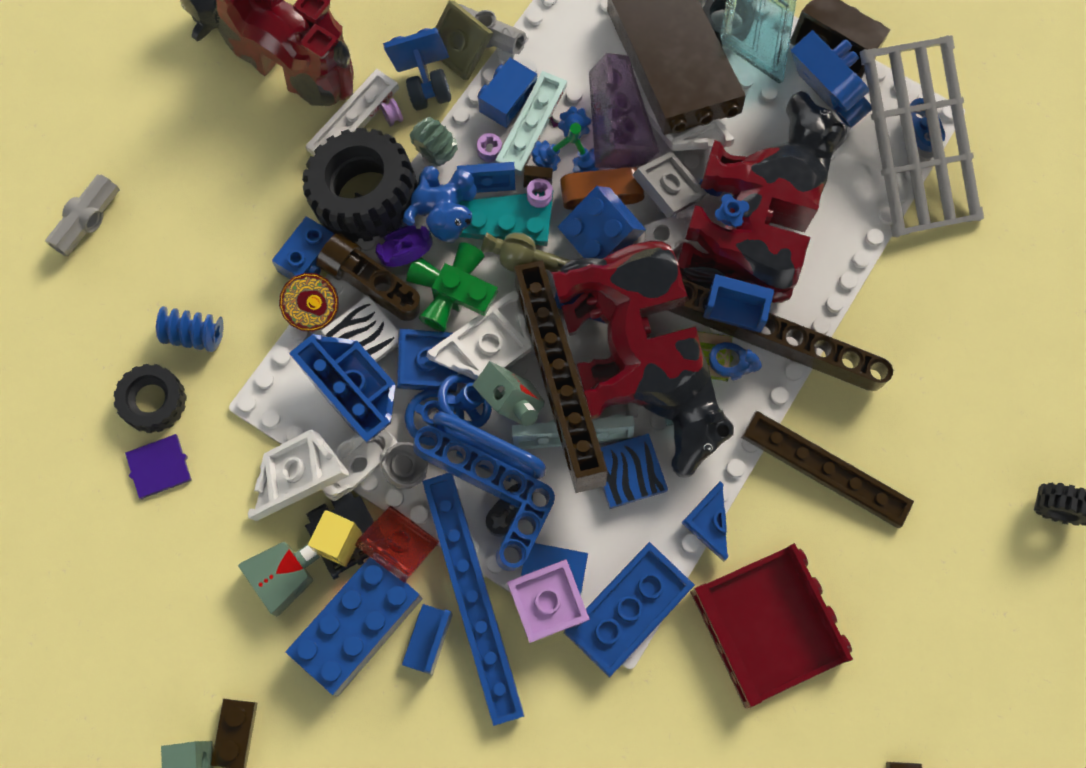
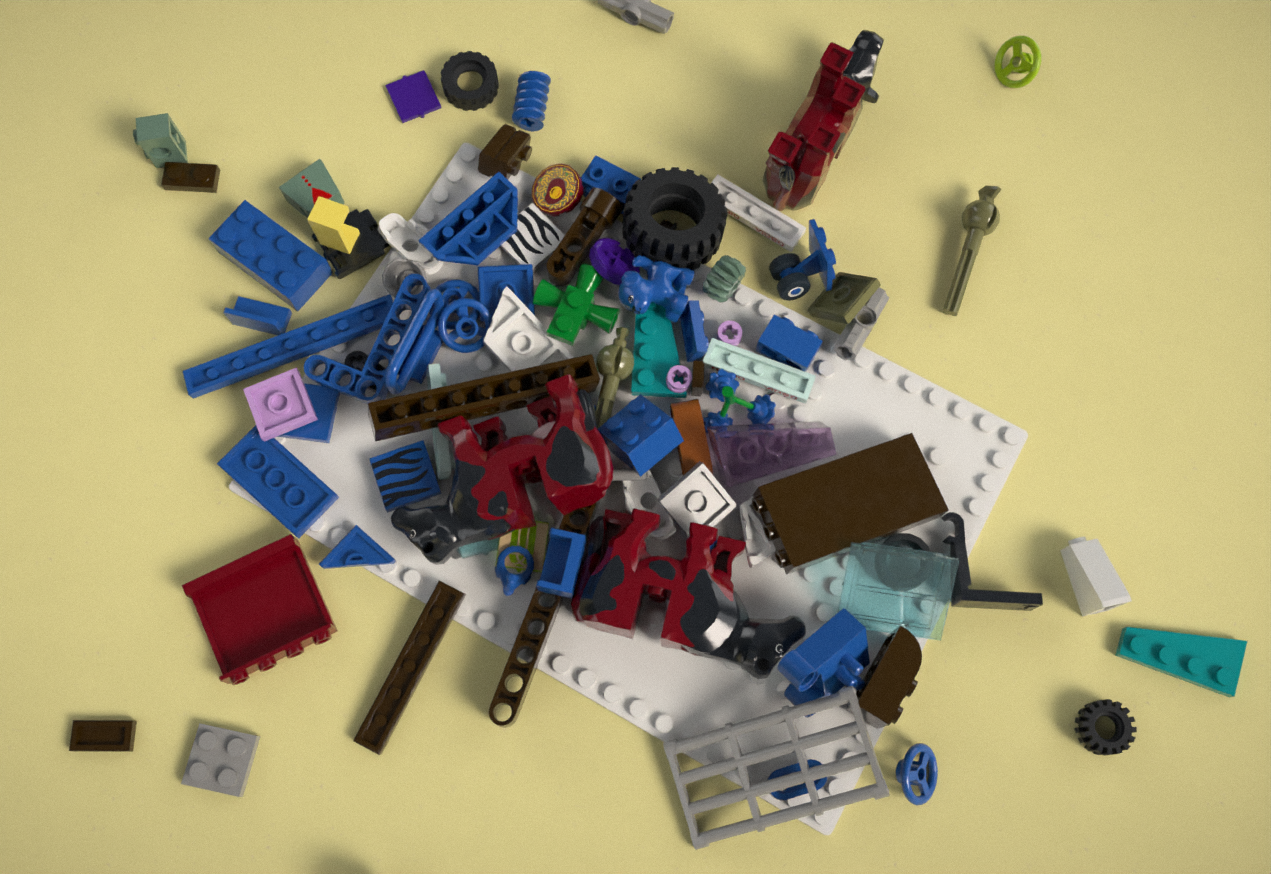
camera: 90 degrees right, 0 degrees up
white wing [248,430,349,521] -> none
clear red tile [355,505,439,583] -> none
lavender bush [380,98,404,127] -> none
sand green torso [473,361,545,426] -> none
blue plate [715,194,749,227] -> none
none -> light grey plate [181,723,260,797]
none -> dark brown brick [478,124,532,179]
none -> blue piece [896,743,938,805]

